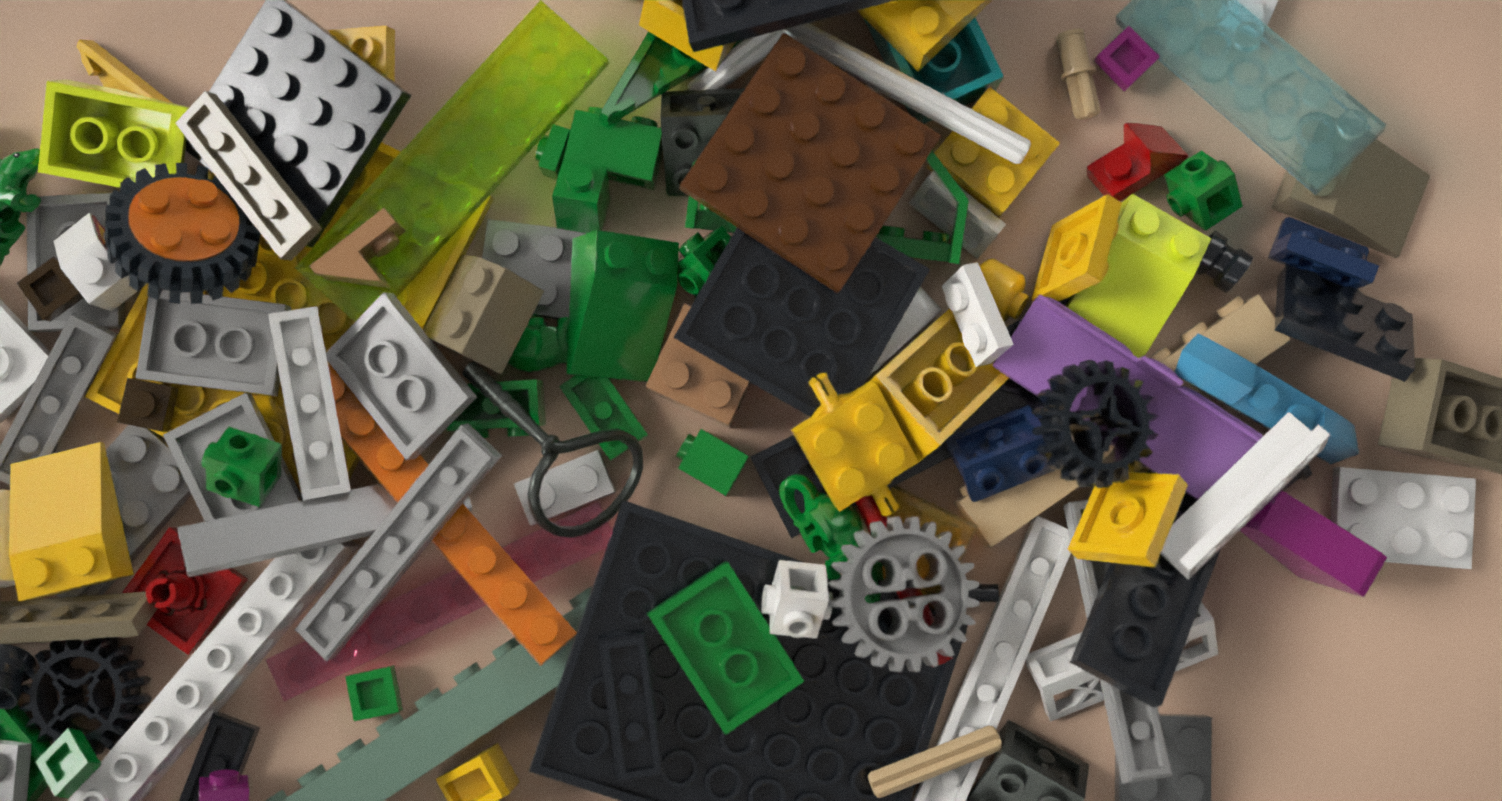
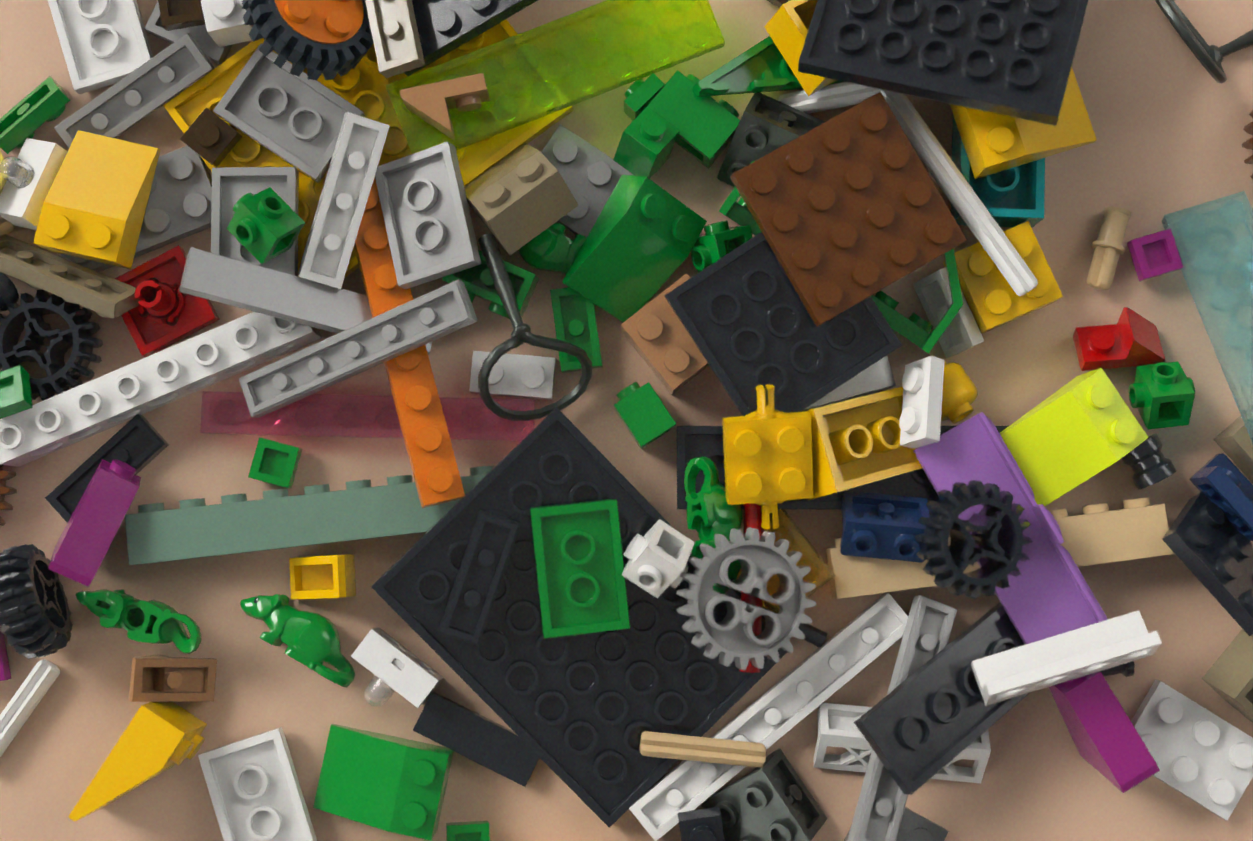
camera: 25 degrees right, 0 degrees up
yellow plate [1031,194,1122,302] -> none
yellow plate [1068,472,1188,567] -> none
dark azure brick [1175,333,1359,464] -> none

